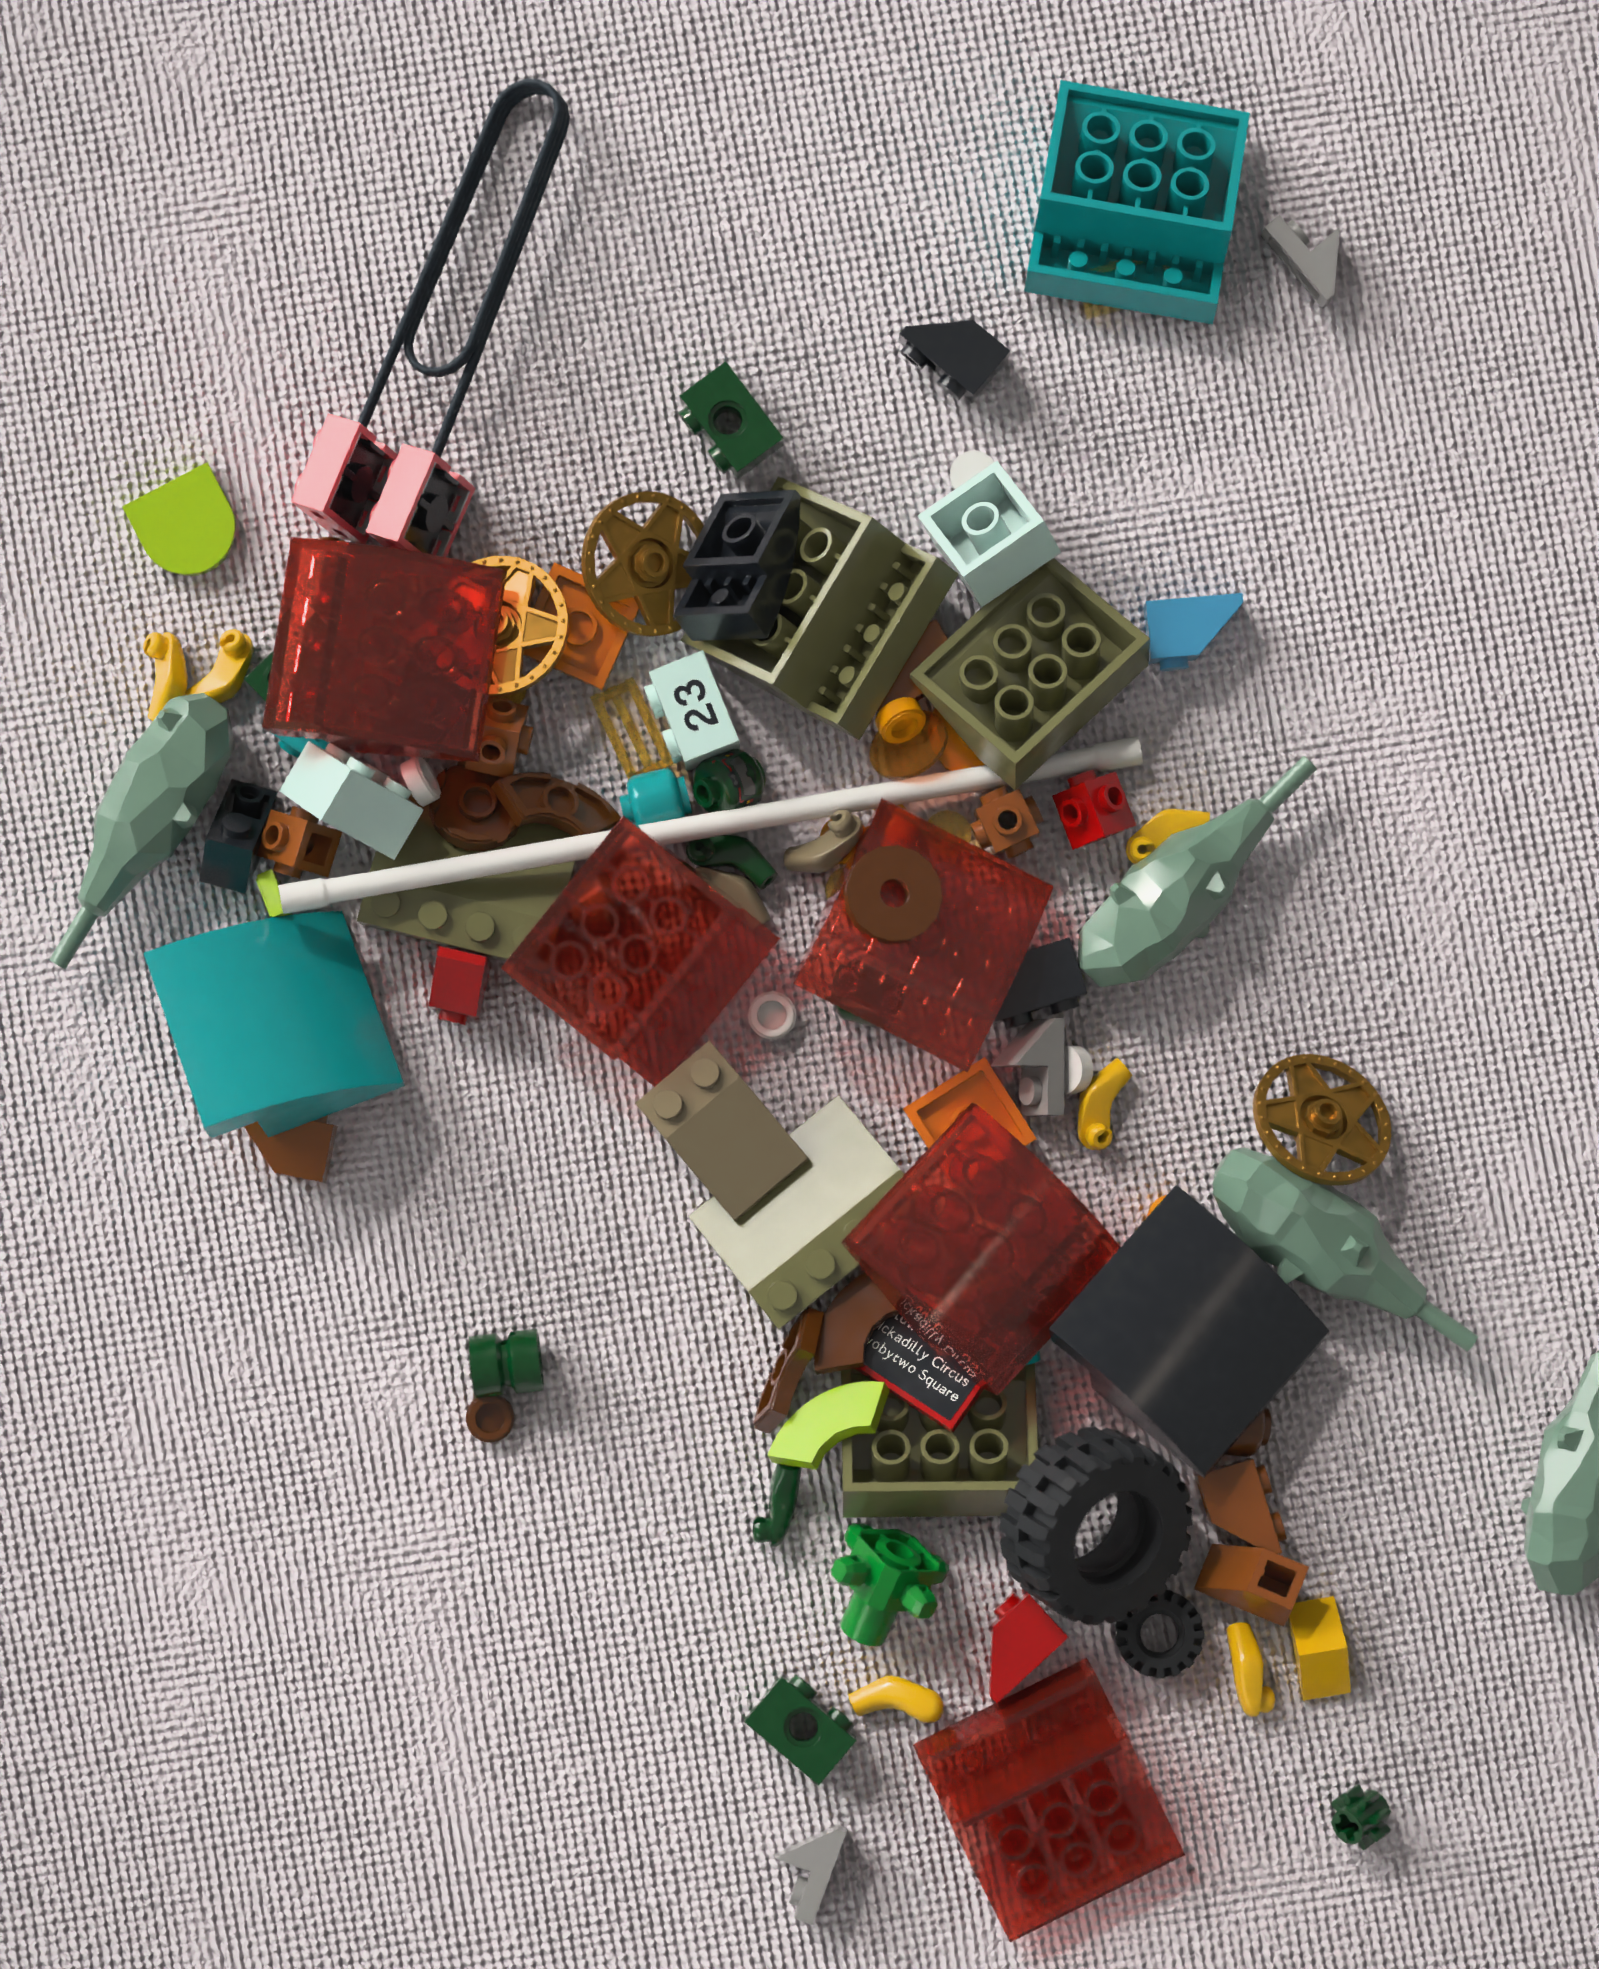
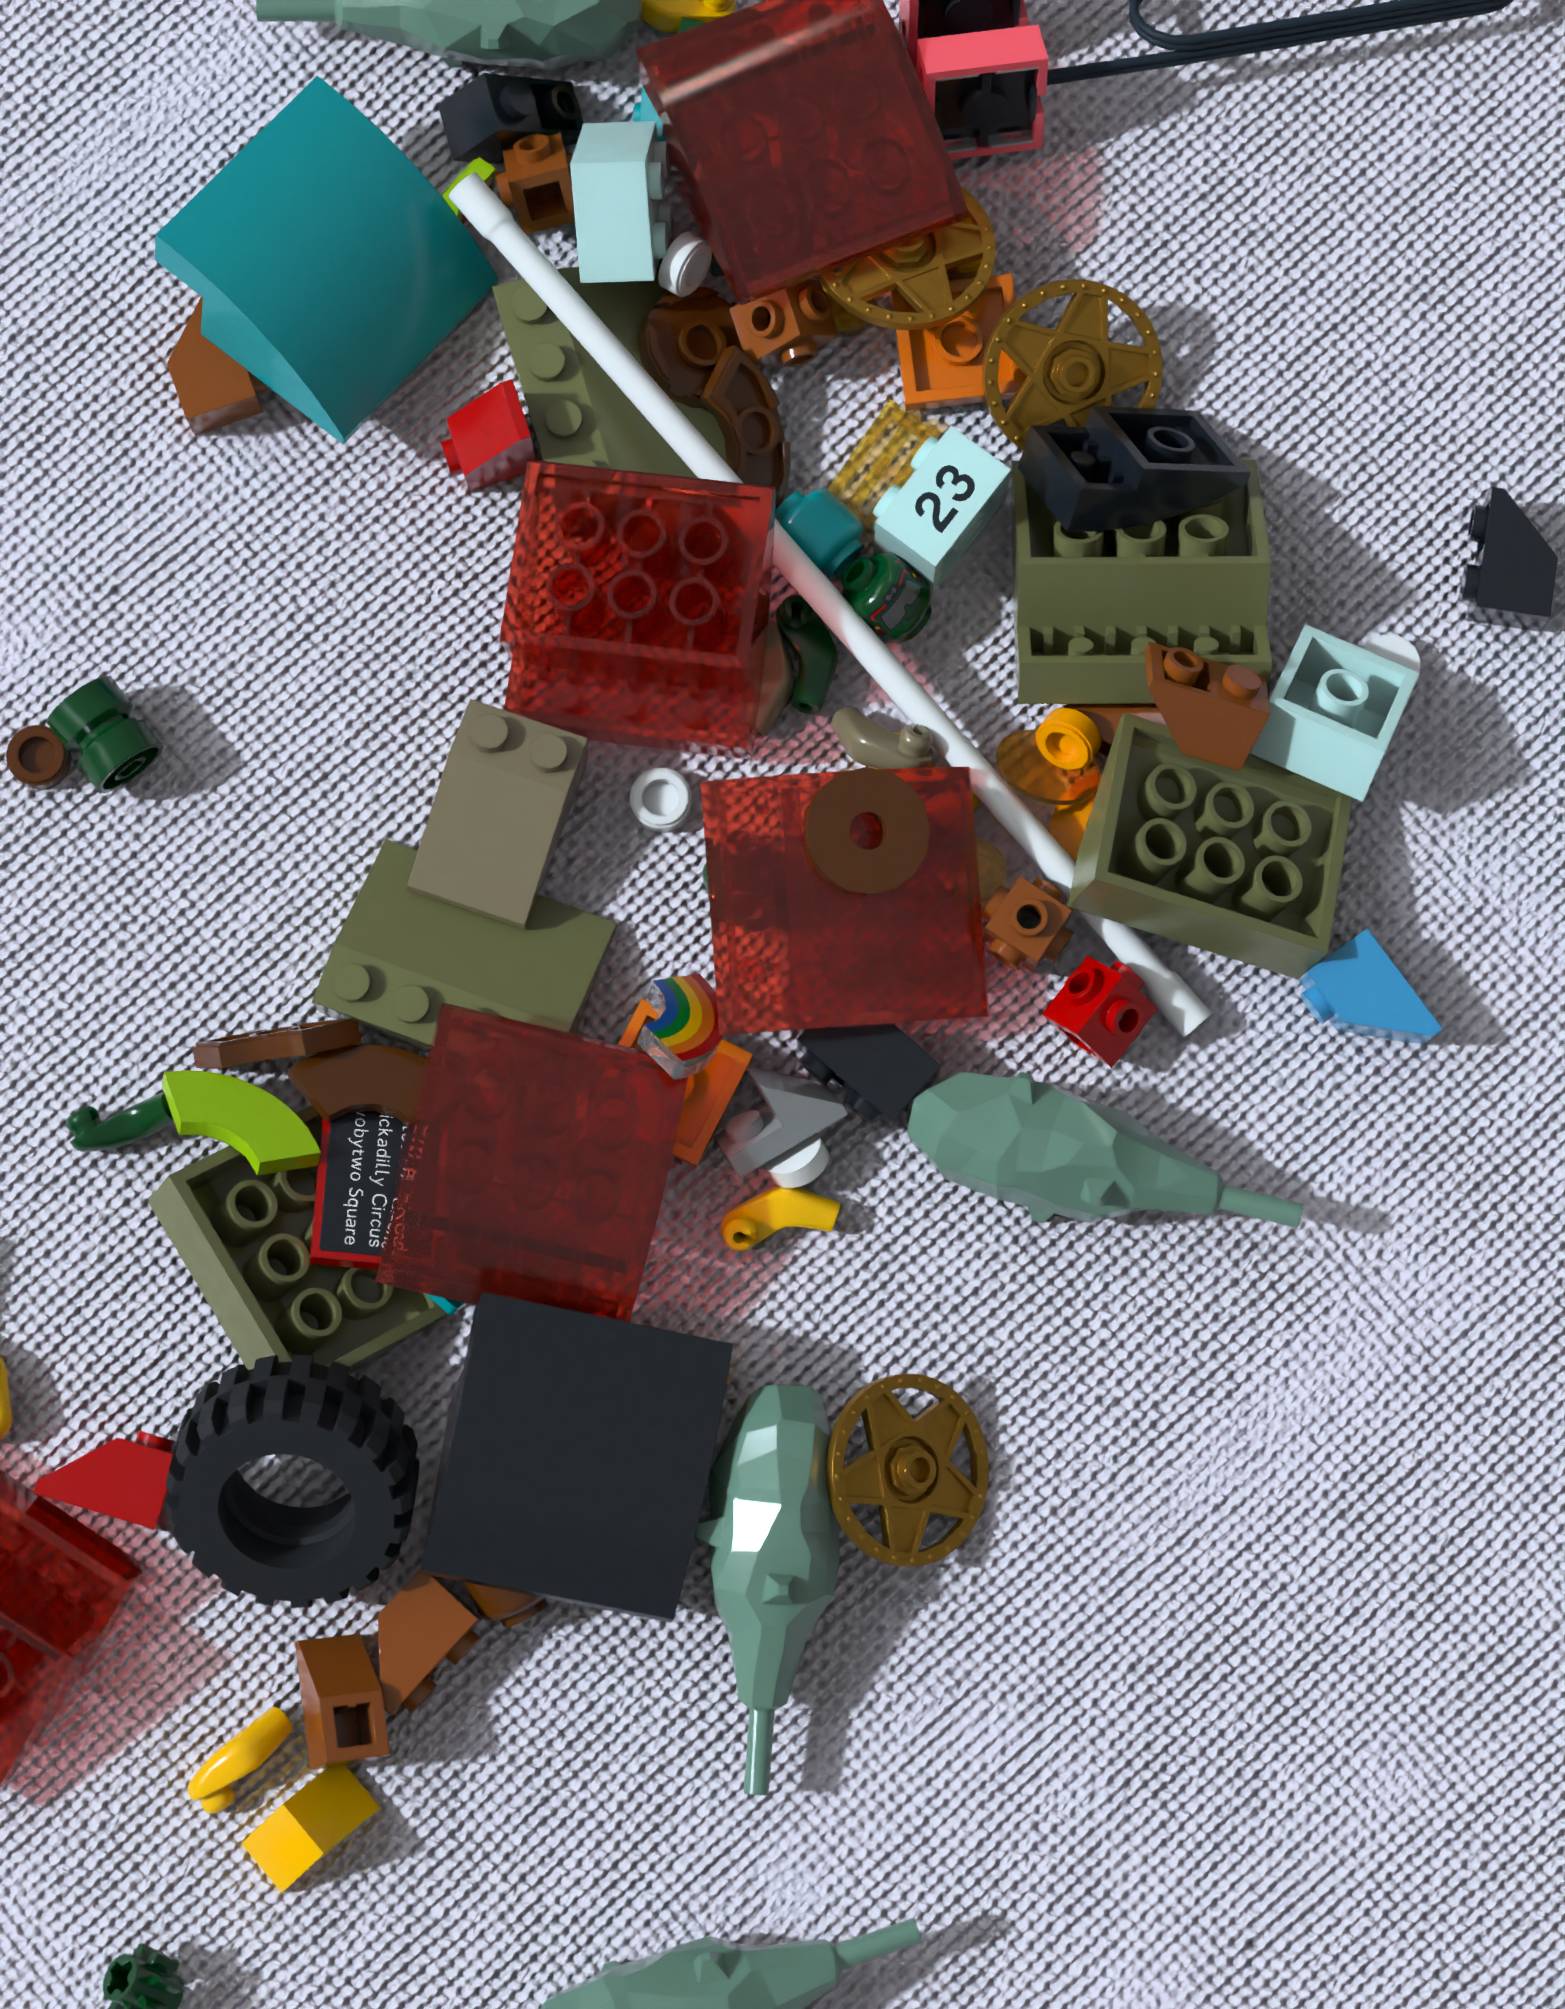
camera: 60 degrees right, 5 degrees down
dark green brick [678,361,784,479] -> none
green piece [831,1523,949,1647] -> none
black tyre [1115,1589,1204,1678] -> none
yellow arm [1125,809,1210,864] -> none
none -> tile [637,973,726,1080]
none -> dark orange slope [1144,642,1271,771]

